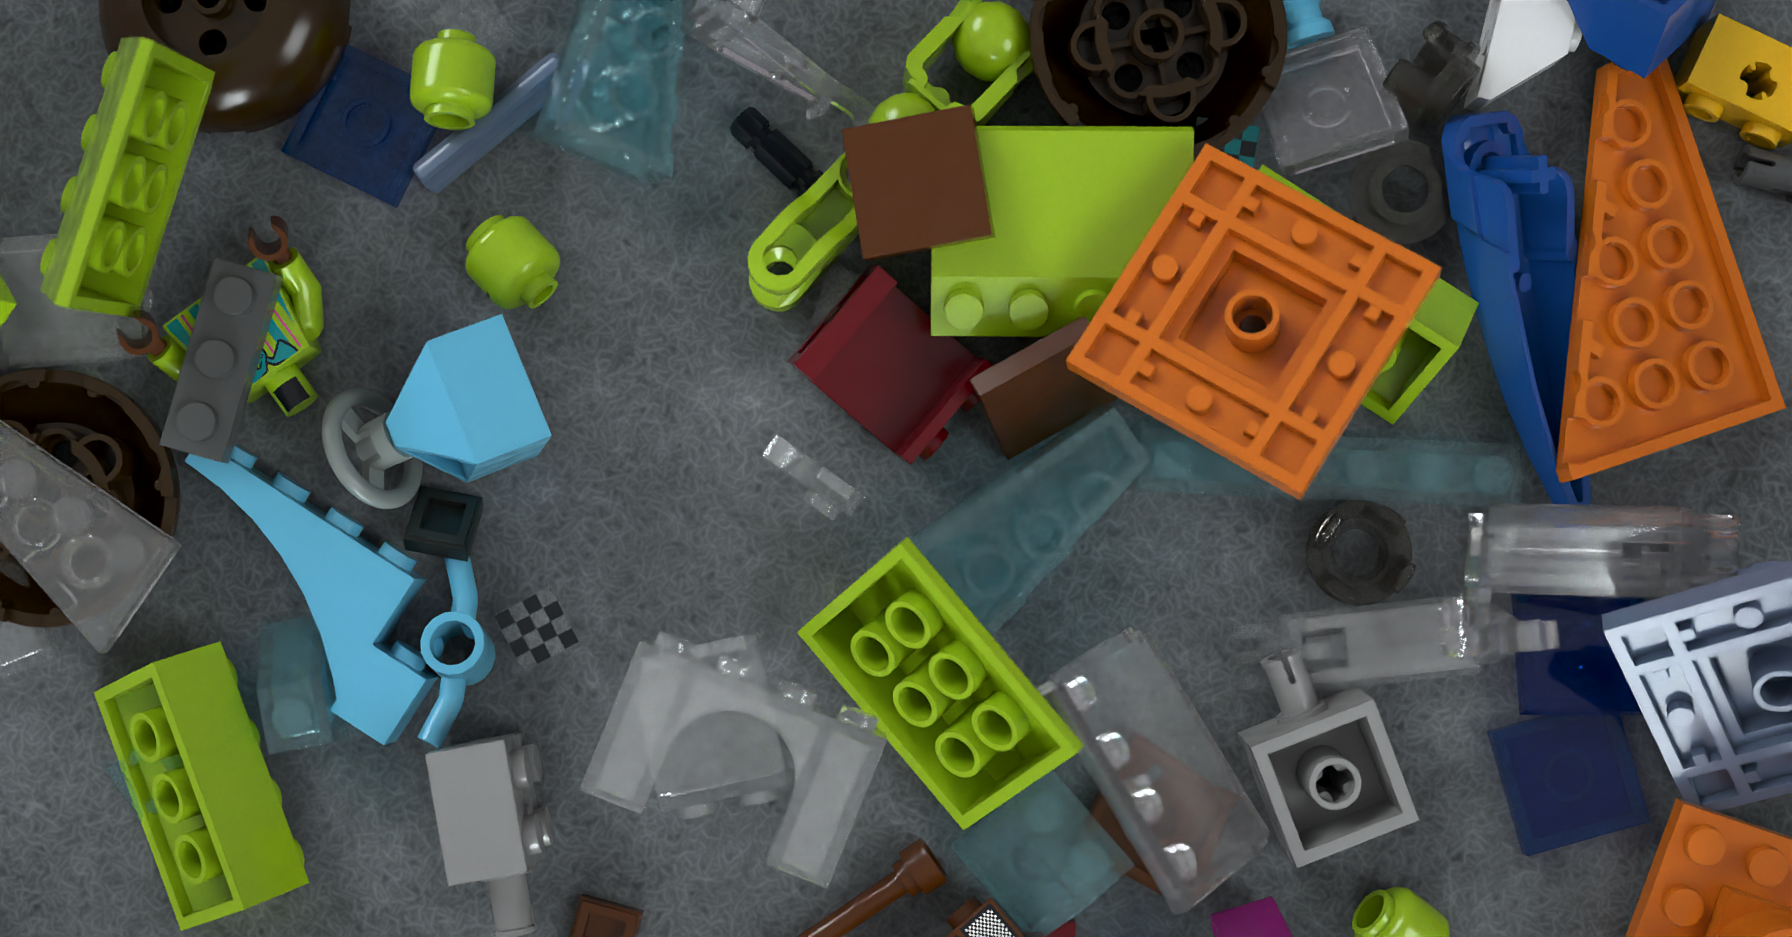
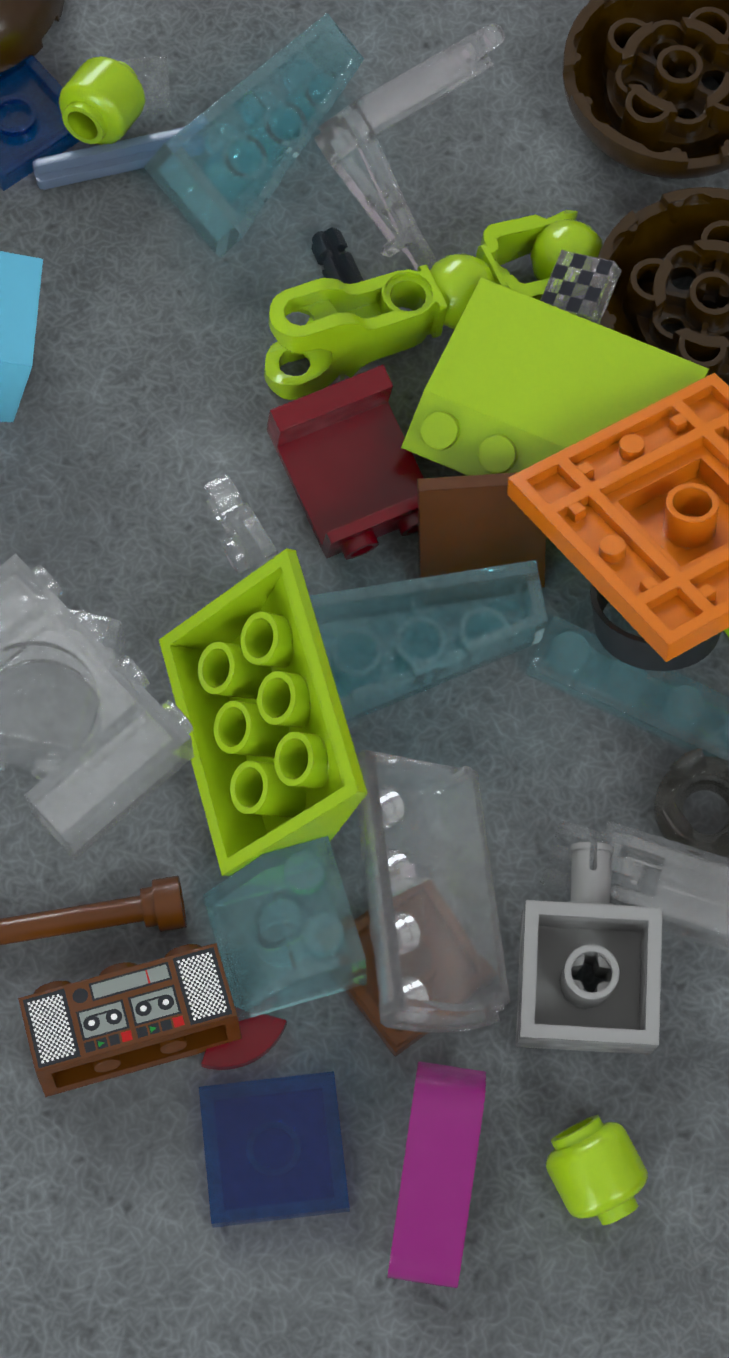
camera: 20 degrees right, 20 degrees down
lime head [465,215,560,310] -> none
reddish brown tile [842,105,995,261] -> none
none -> clear tile [540,250,622,324]

